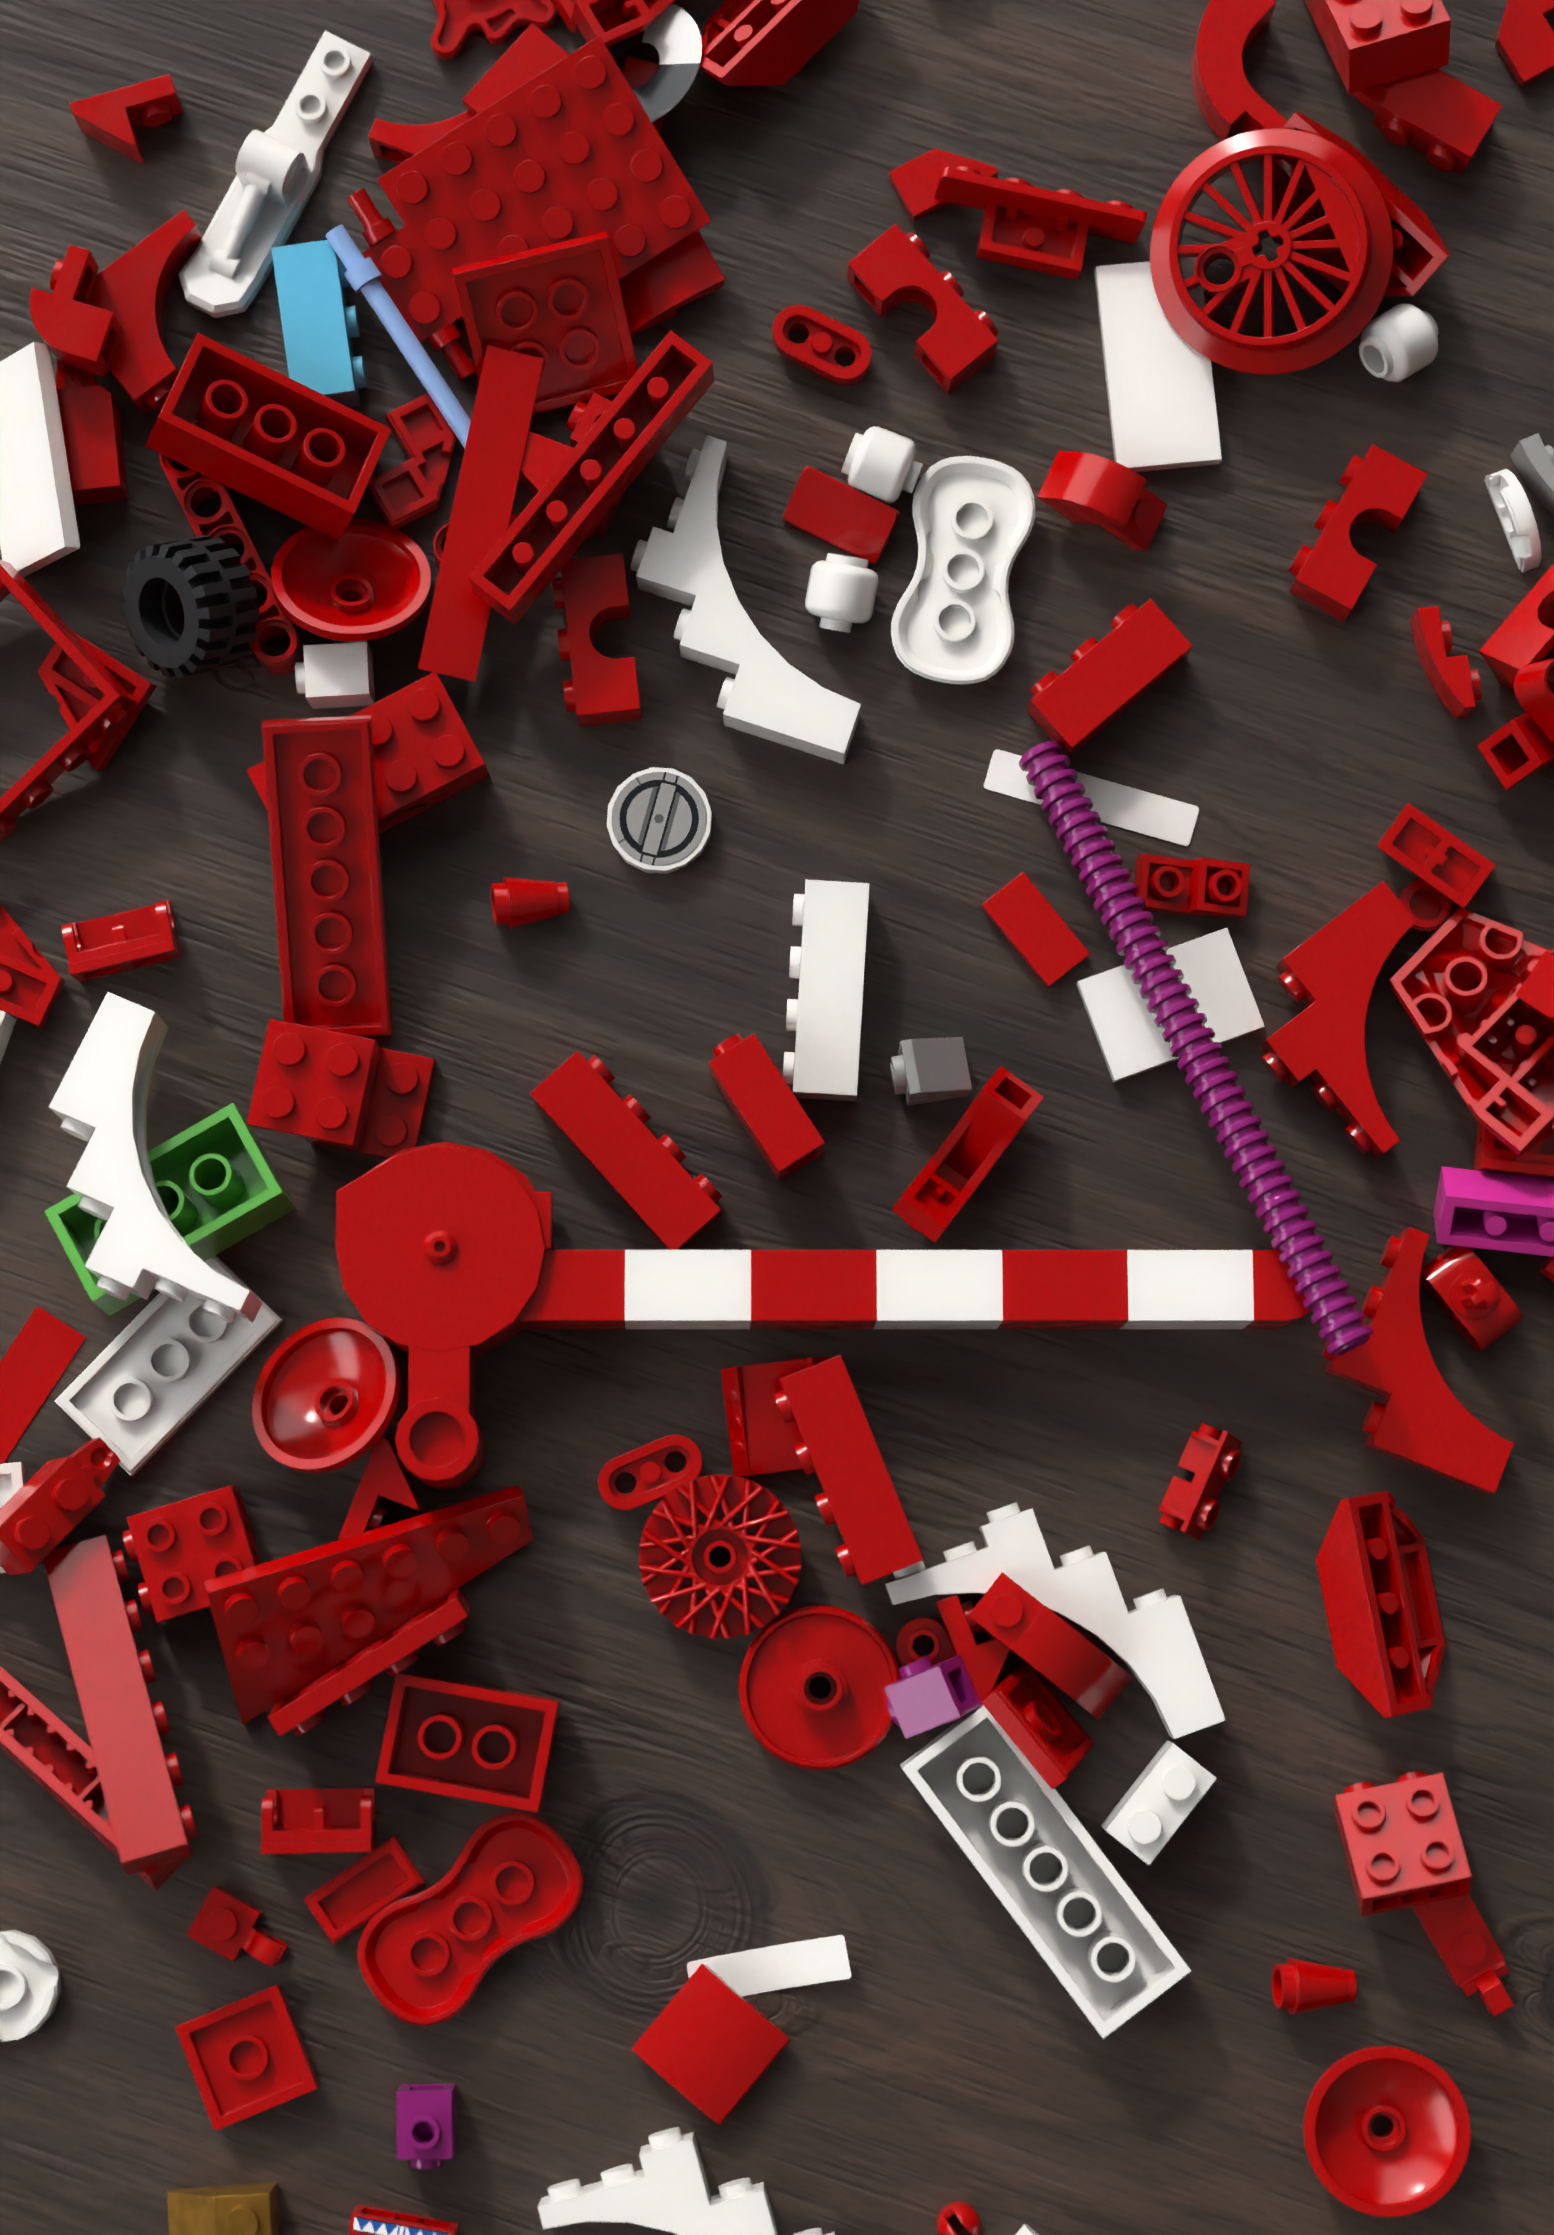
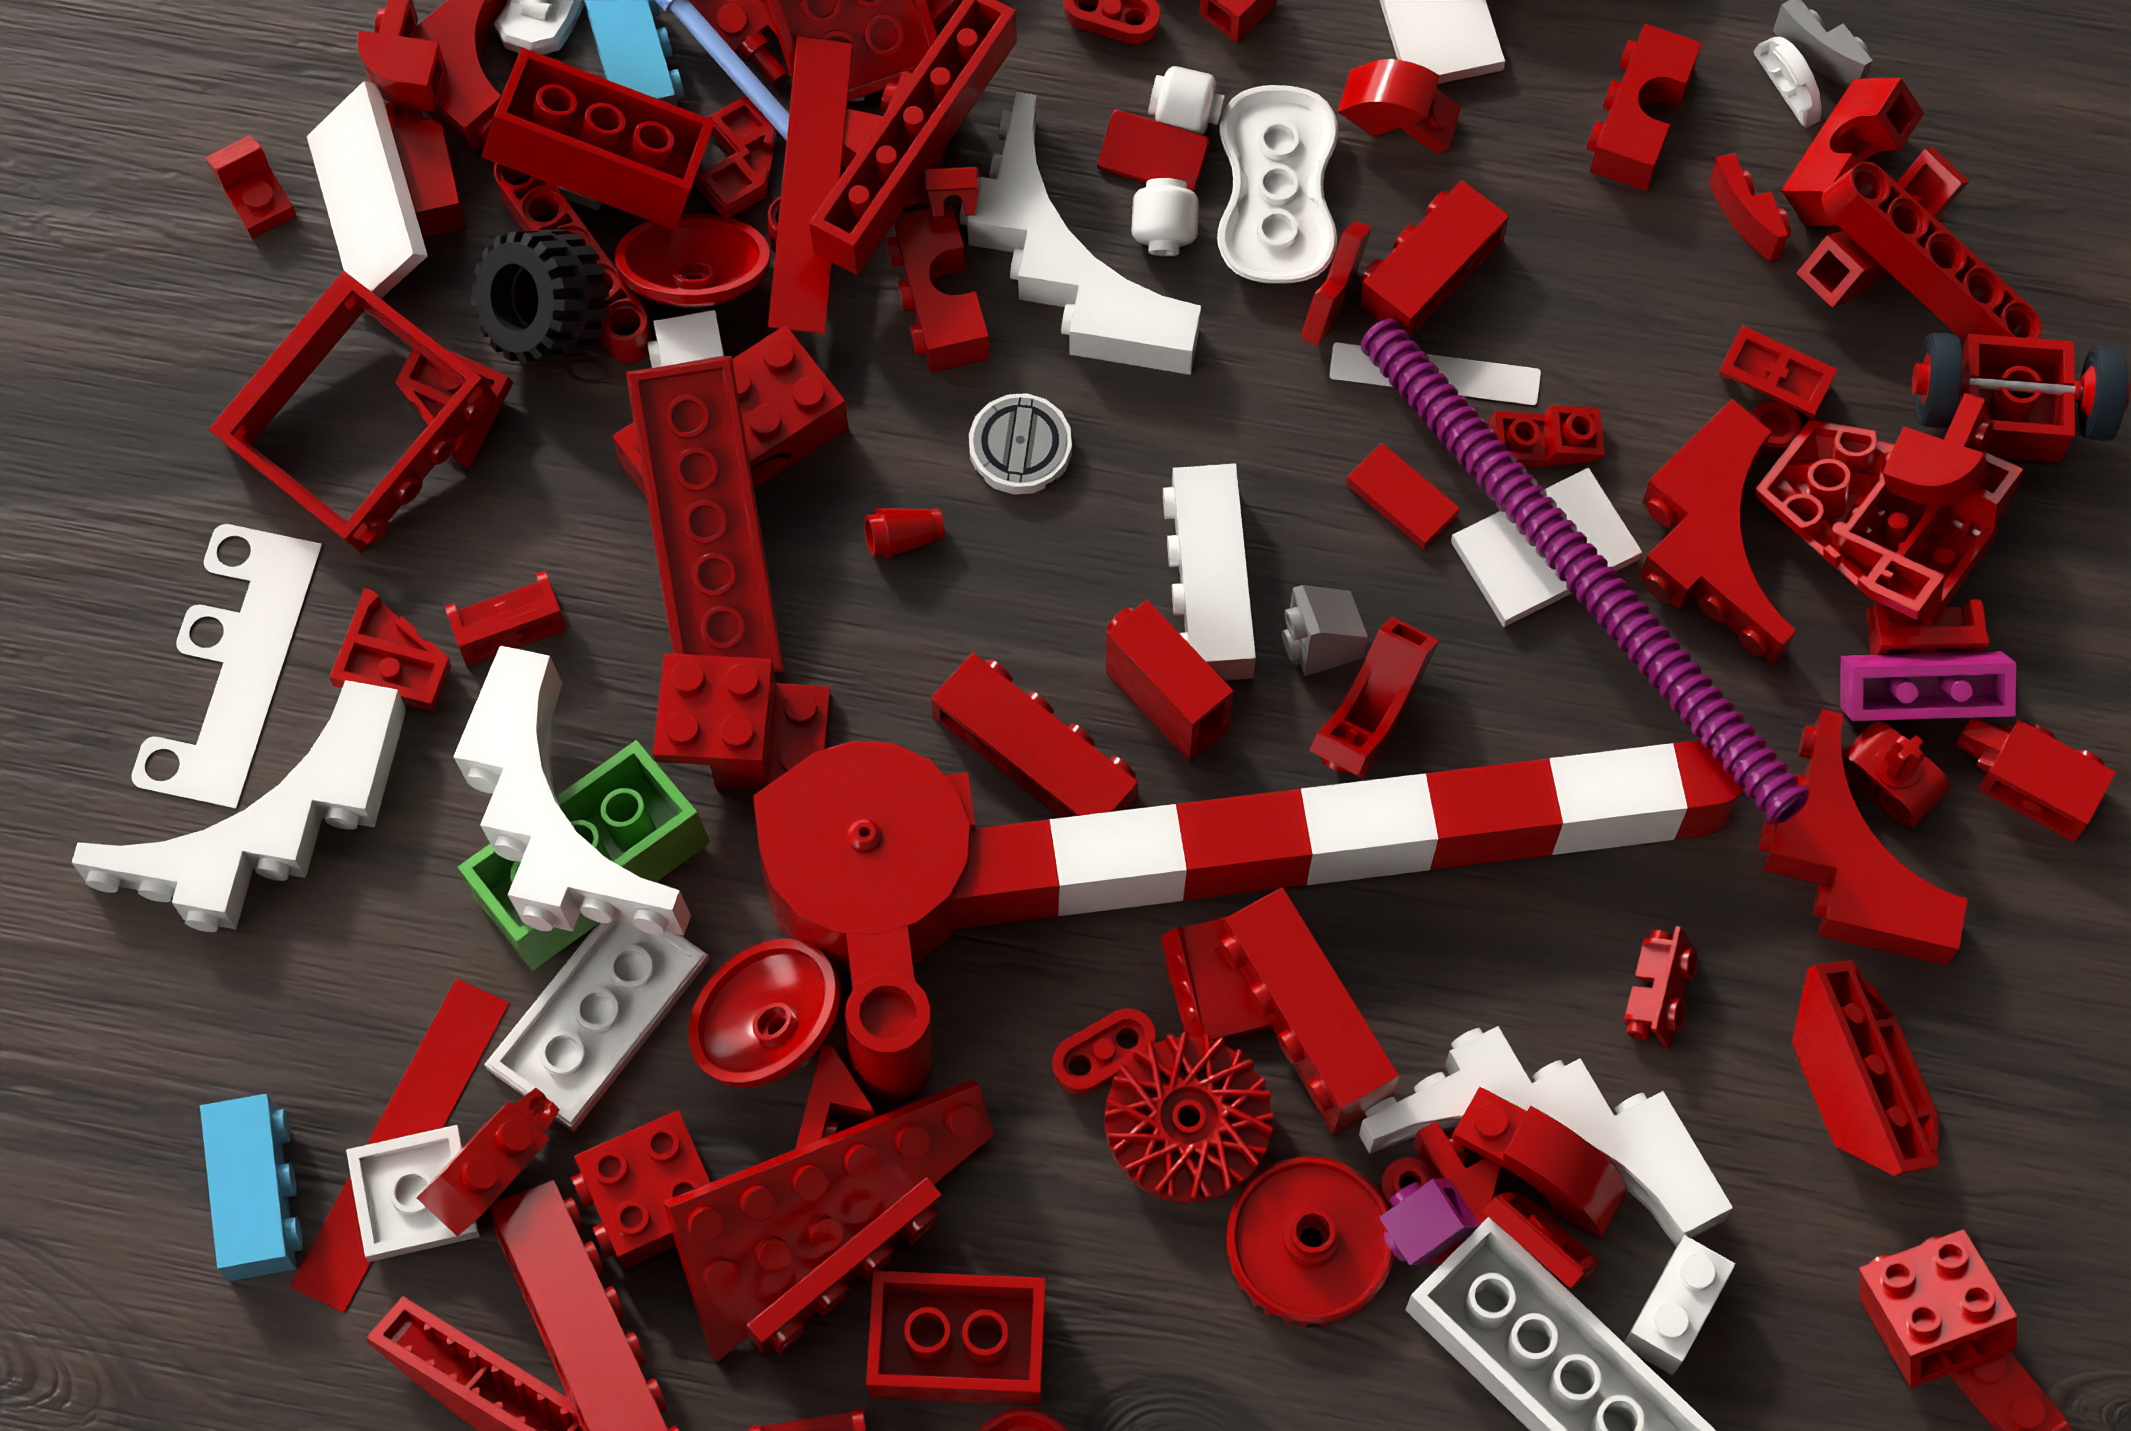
camera: 10 degrees left, 15 degrees down
none -> red tile [925,167,981,217]
none -> red tile [1300,221,1372,346]

